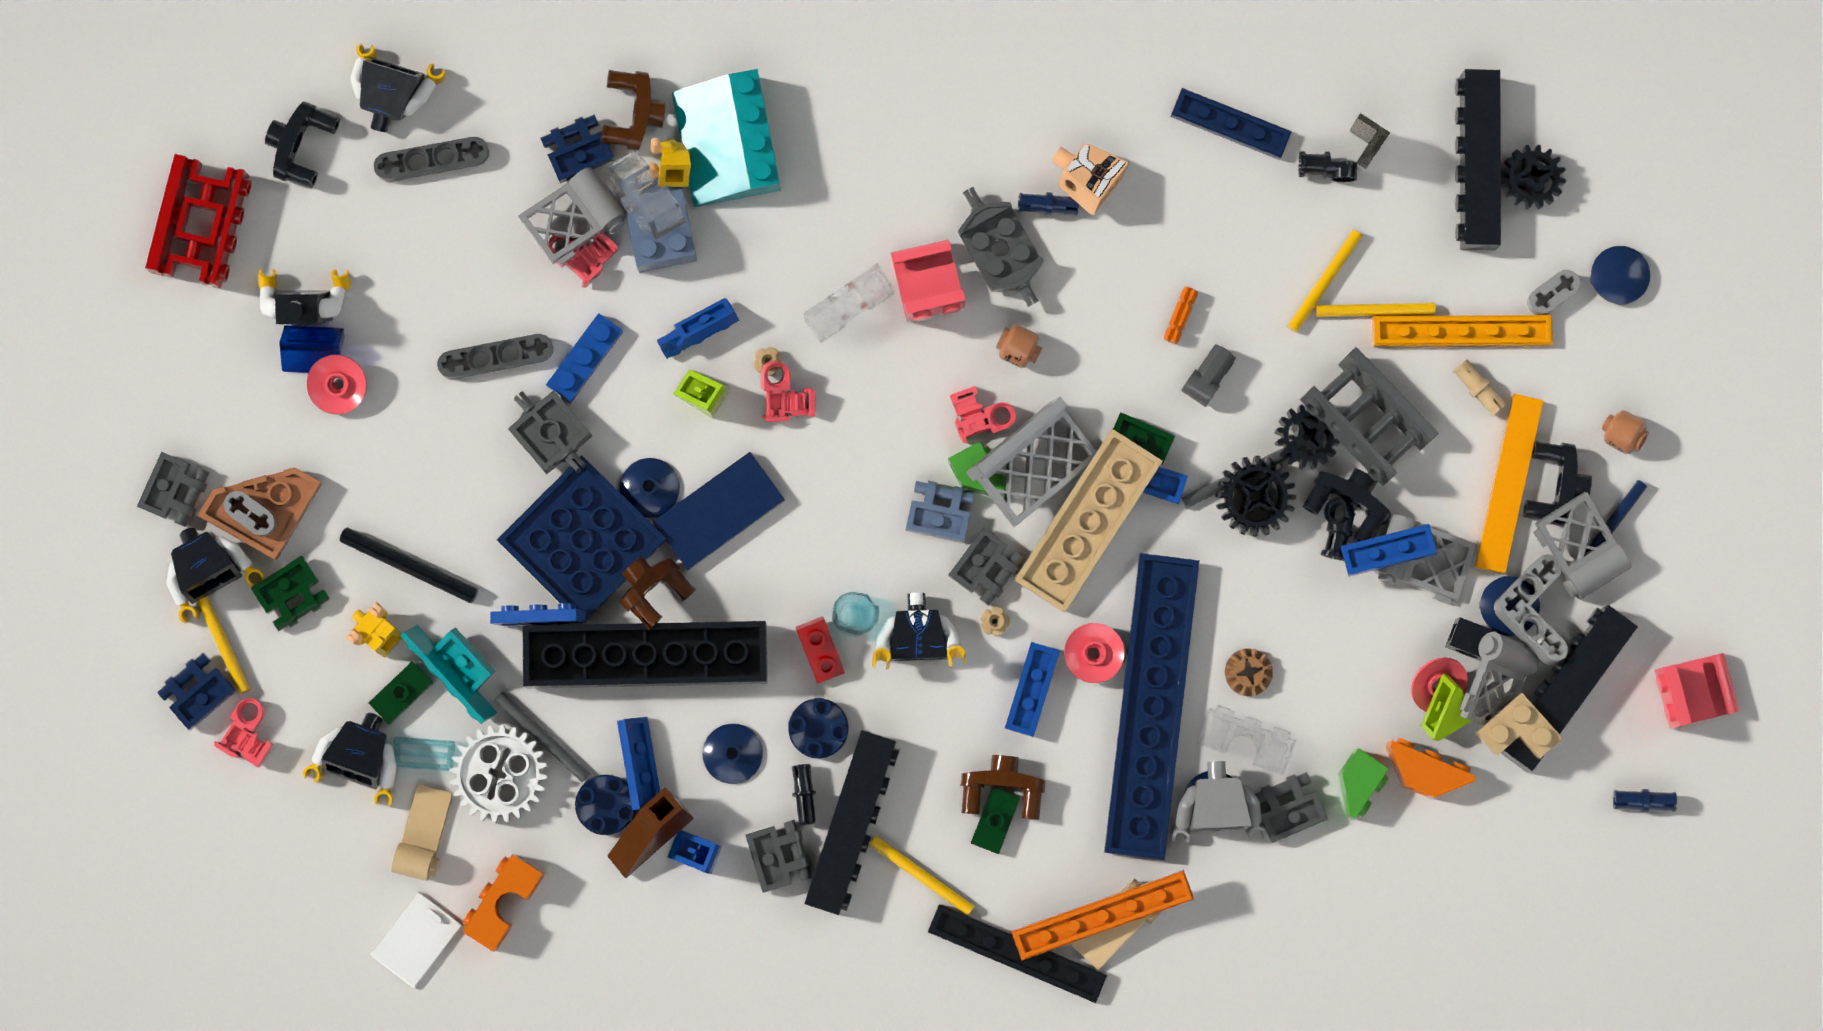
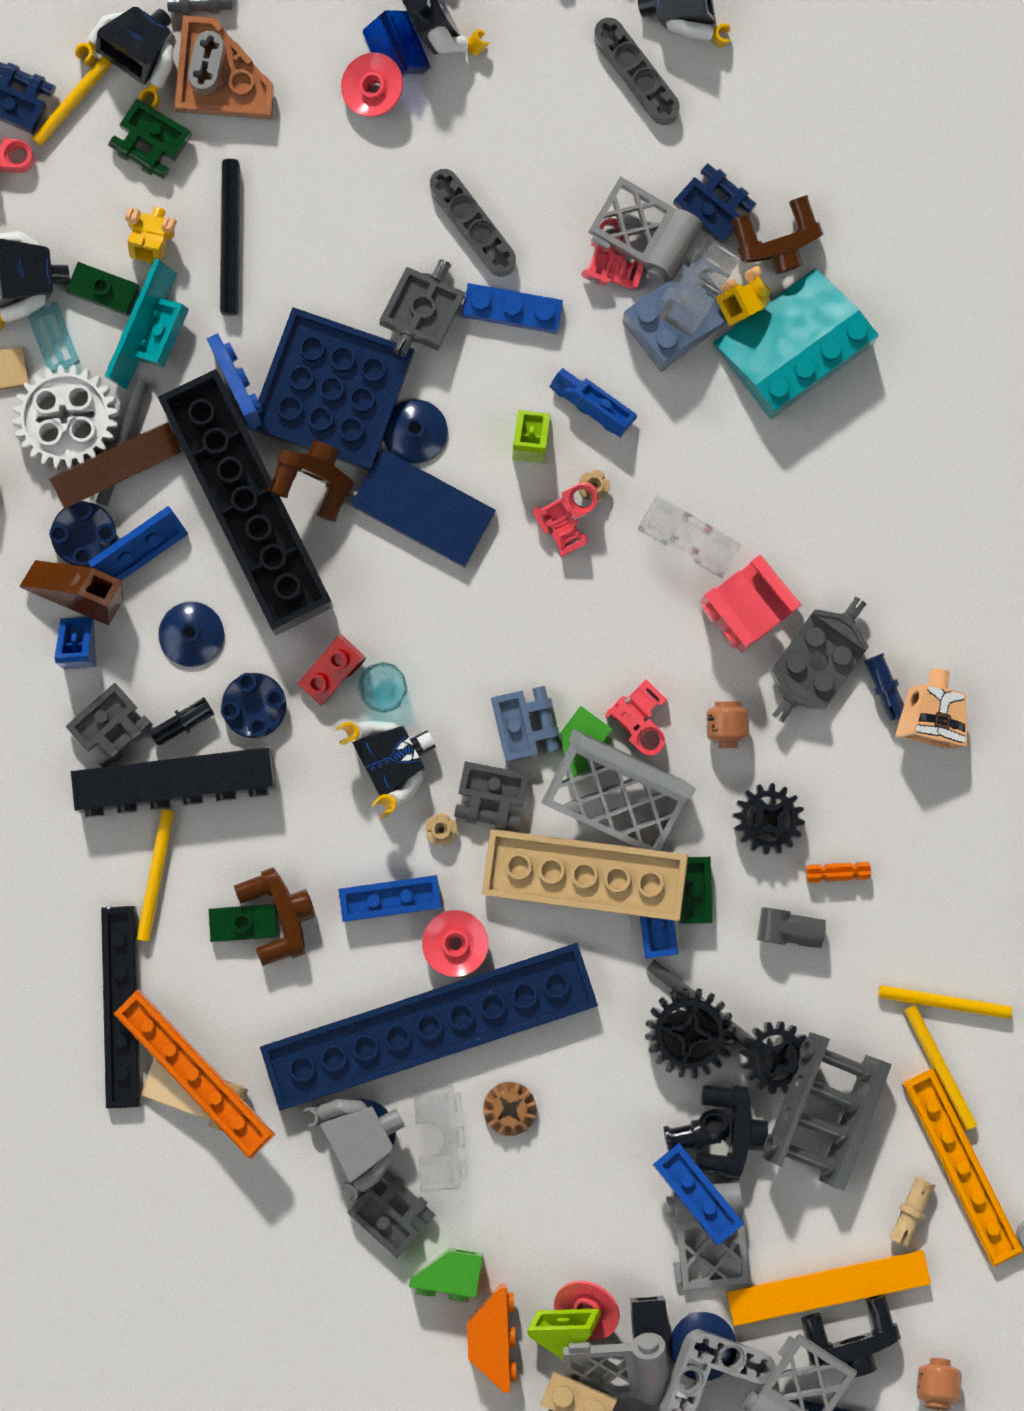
camera: 65 degrees right, 0 degrees up
none -> reddish brown tile [49,422,182,509]
none -> black gear [732,783,805,855]

